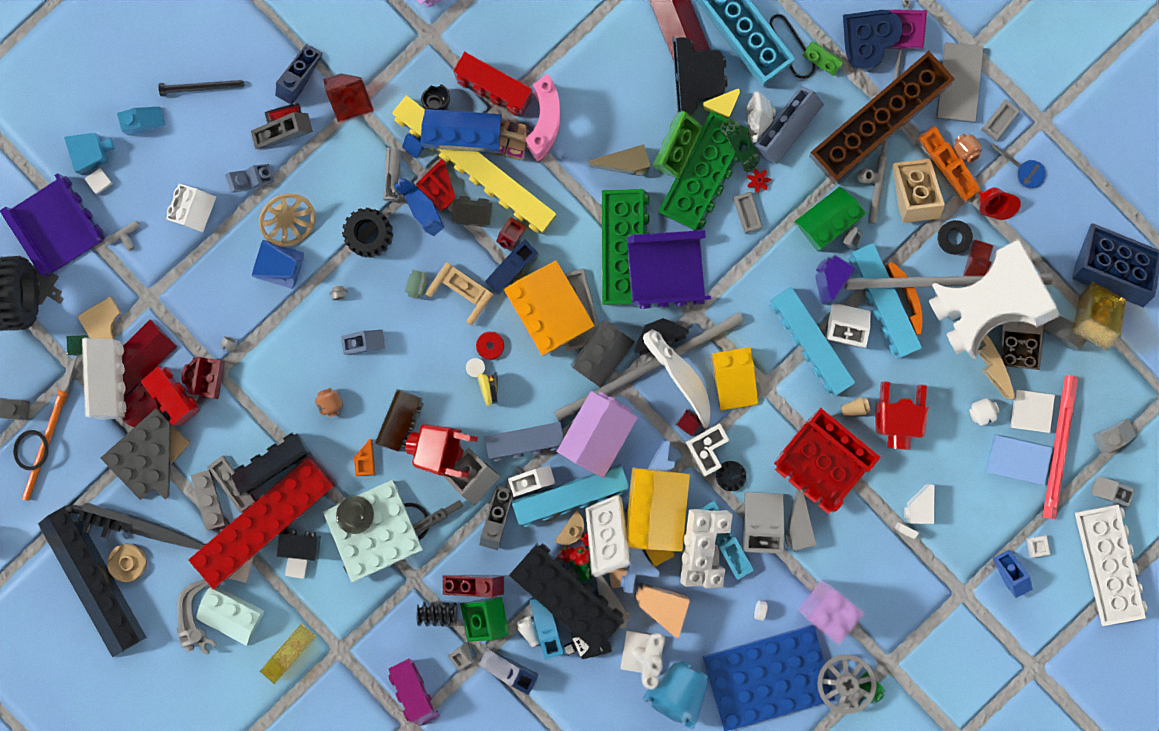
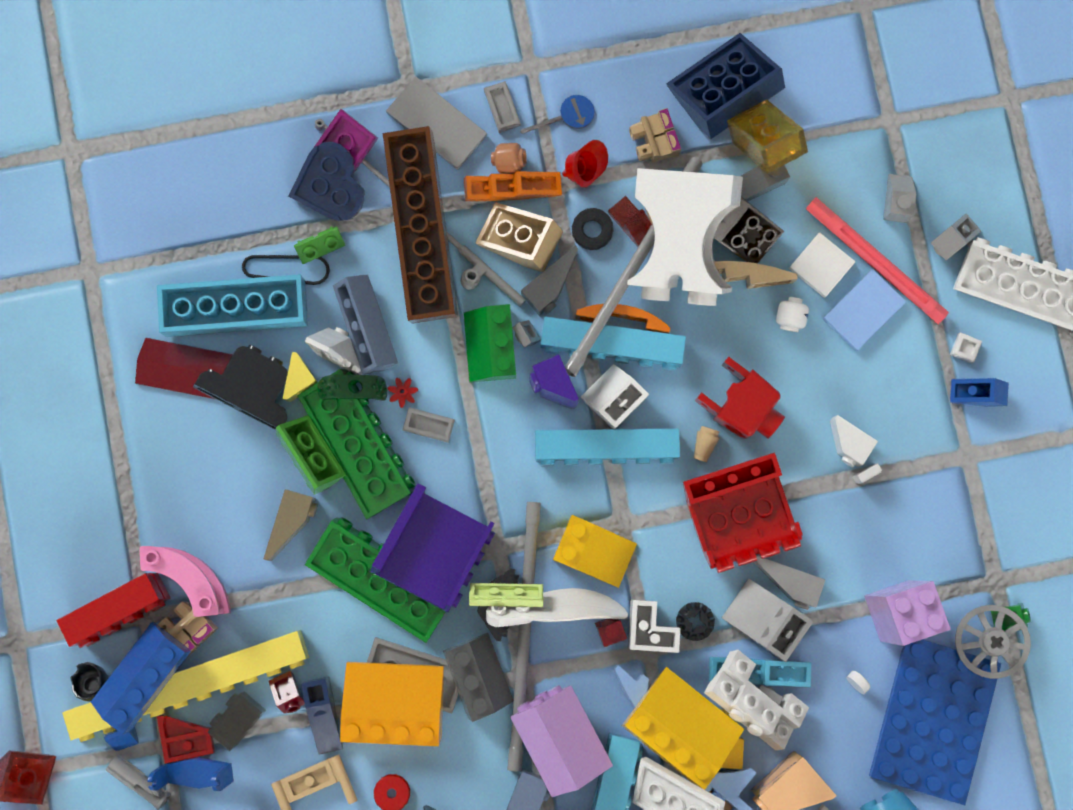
camera: 65 degrees left, 5 degrees down
none -> yellowish green tile [469,583,543,607]
none -> dark grey slope [521,246,578,316]
none -> tan hips [629,108,681,163]

